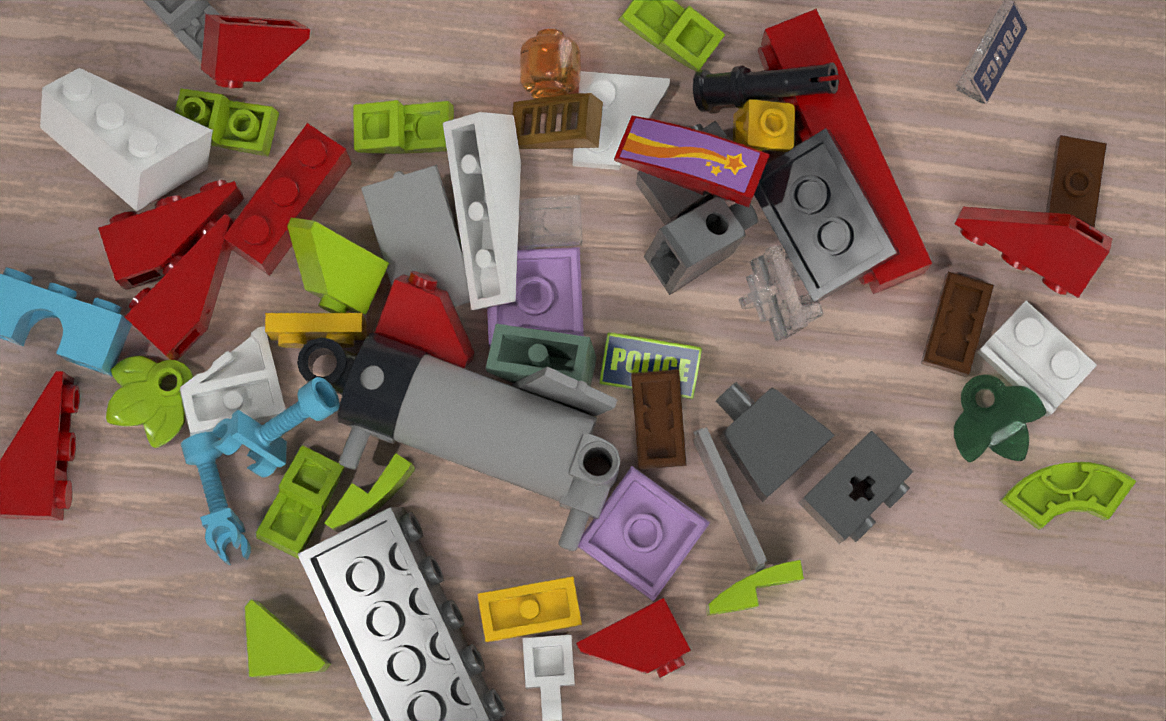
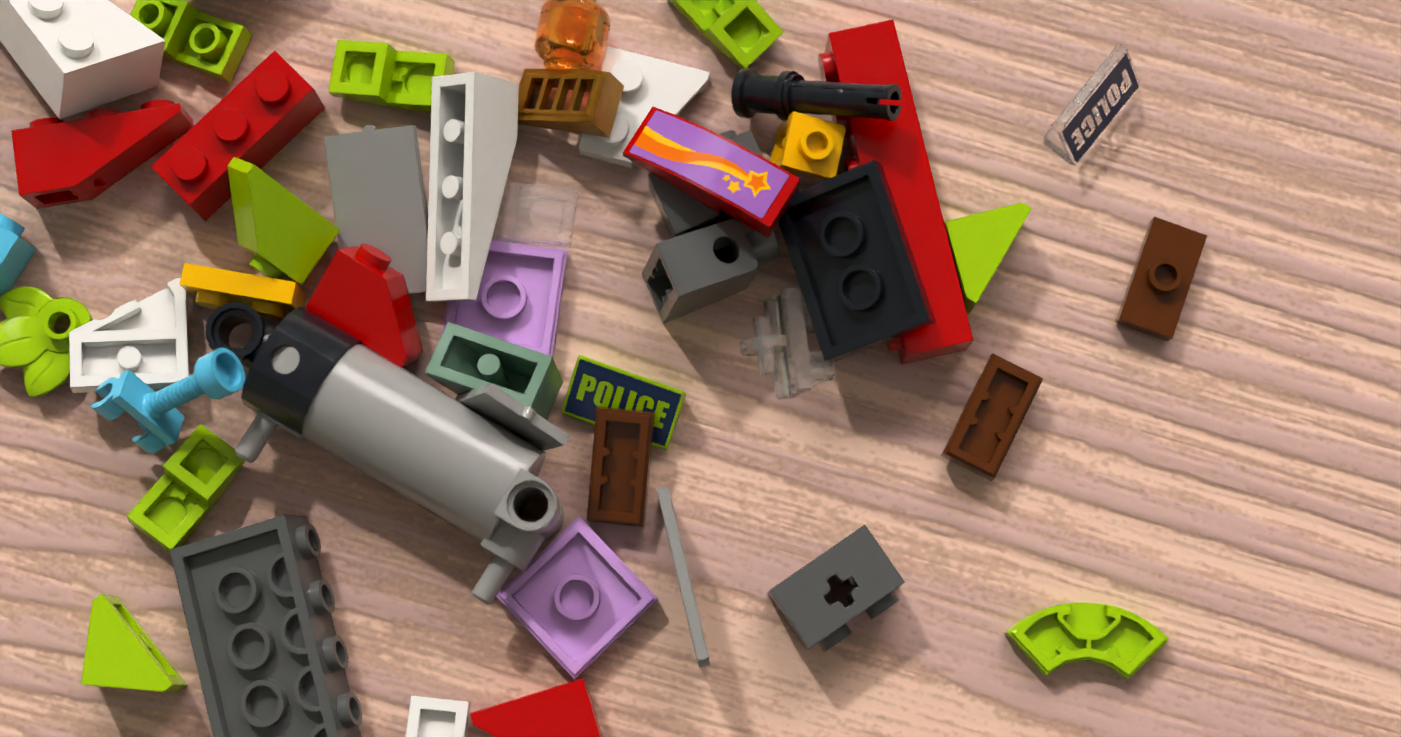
camera: 10 degrees right, 0 degrees up
red slope [125,213,234,361] -> none
medium azure bar [181,432,251,565] -> none
lime slope [324,453,415,533] -> none
yellow plate [477,576,582,643] -> none
lime slope [705,559,804,616] -> none
dark grey torso [716,382,834,502] -> none
red slope [954,206,1112,298] -> none
clear green plate [954,374,1047,462] -> none
white plate [977,301,1097,417] -> none
none -> lime slope [944,202,1032,314]

